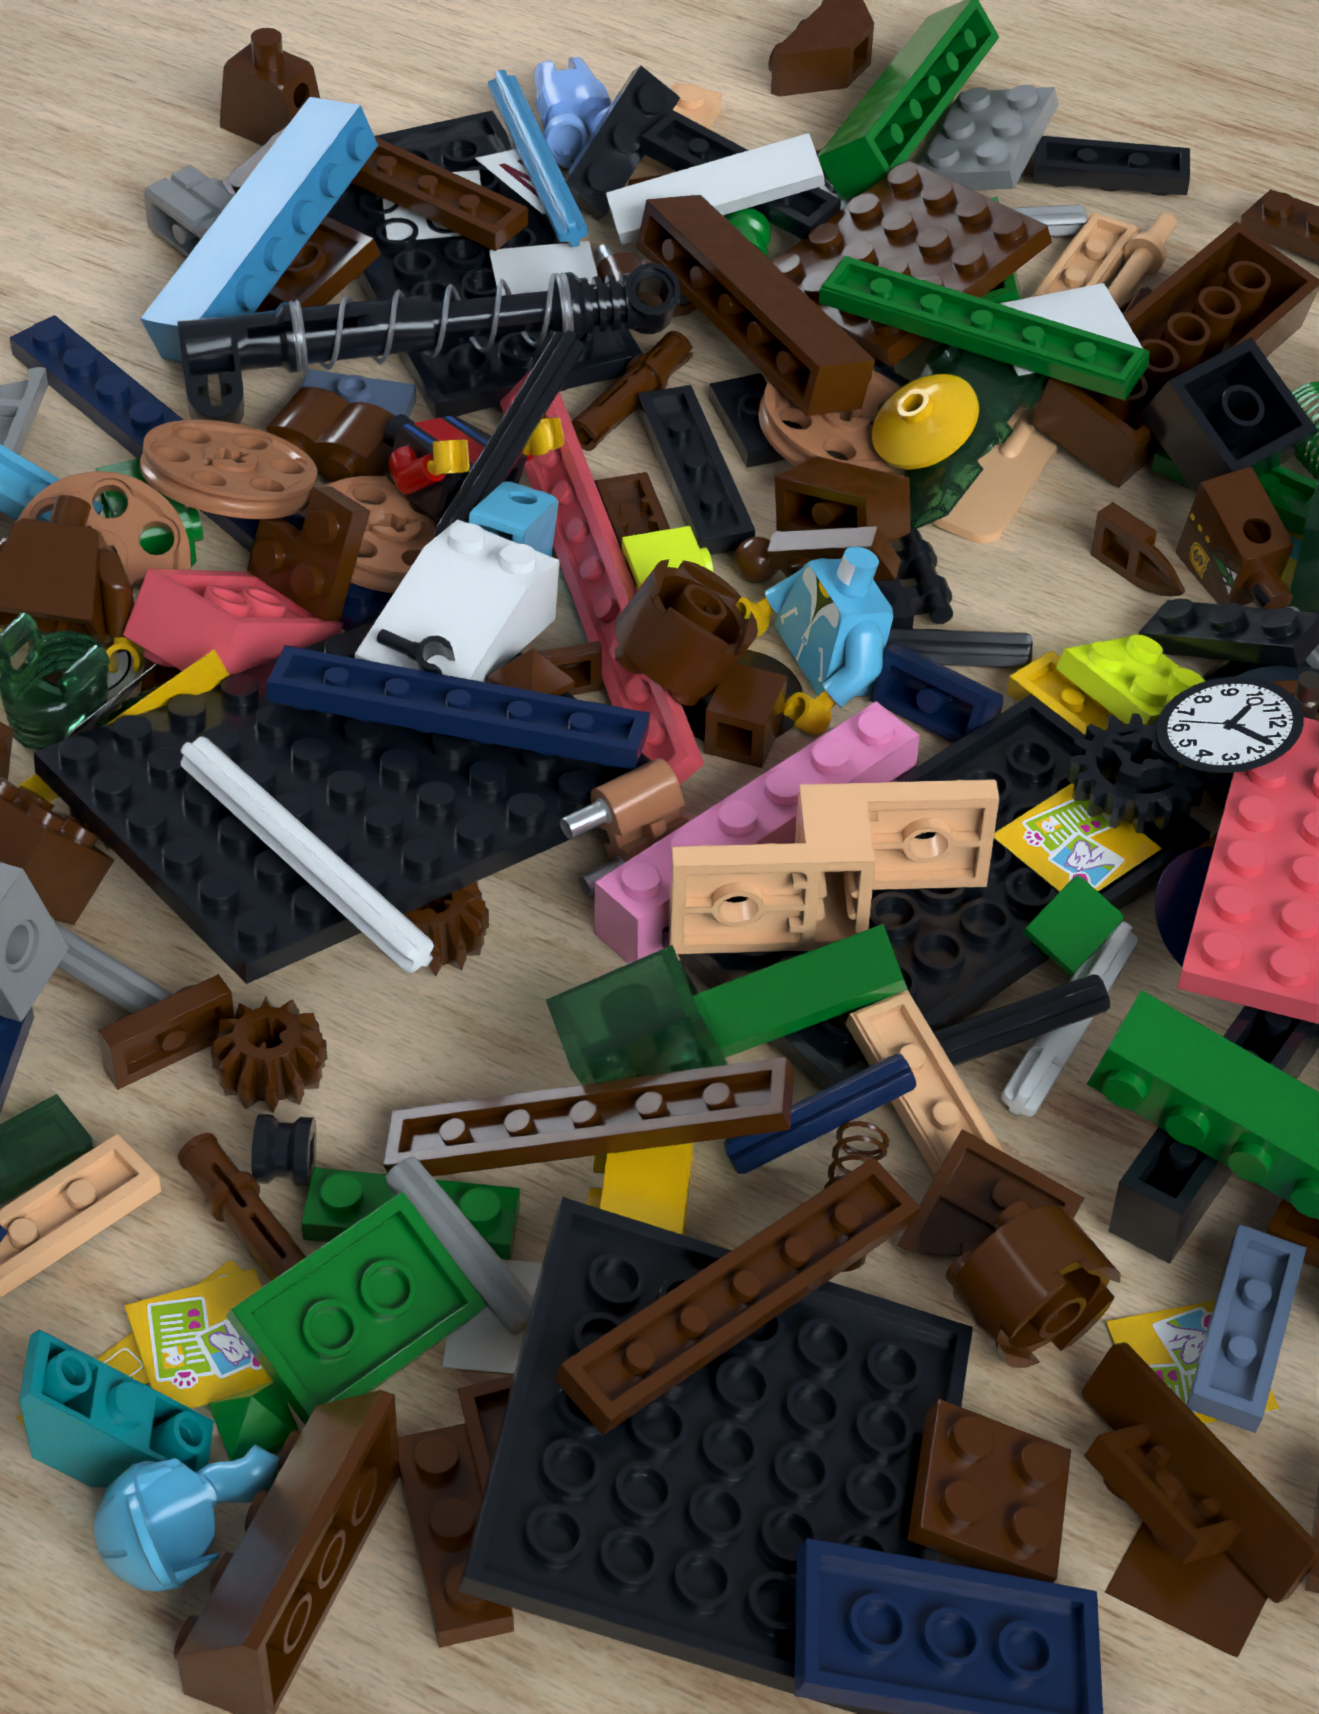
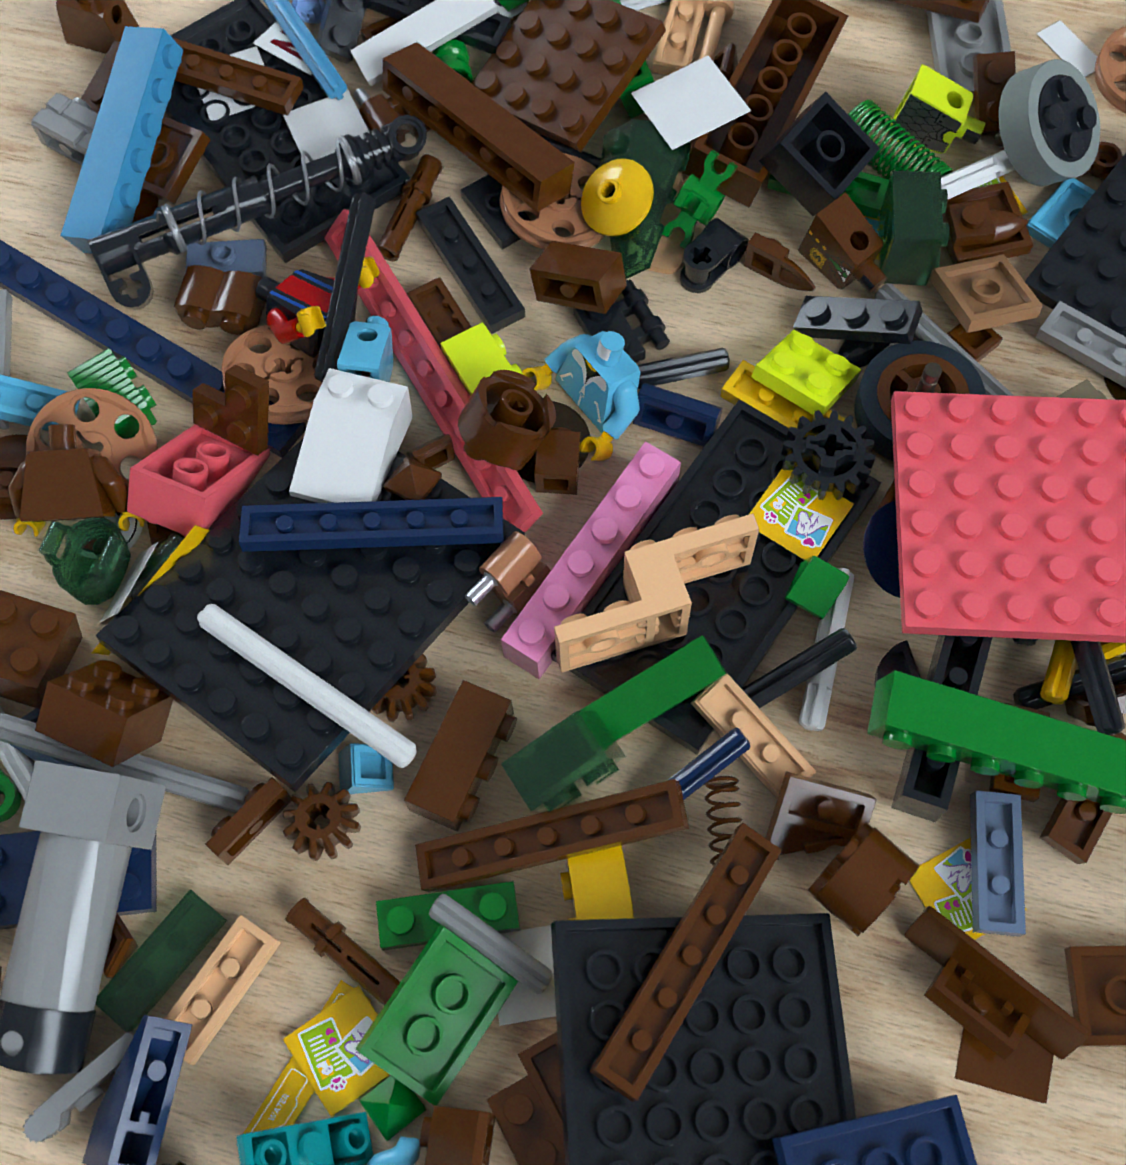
camera: 10 degrees left, 20 degrees up
nougat wedge [140,420,317,519] -> none
black wheel [251,1114,317,1186] -> none
black hand [377,629,455,674] -> none
reddish brown plate [734,526,901,583] -> none
green tile [819,256,1150,401] -> none
reddish brown plate [907,1399,1071,1583] -> none
sticker [1156,677,1304,773] -> none
none -> medium azure slope [338,743,394,794]
none -> reddish brown brick [404,680,517,832]
none -> green pin [661,150,738,249]
none -> black piece [680,217,749,293]

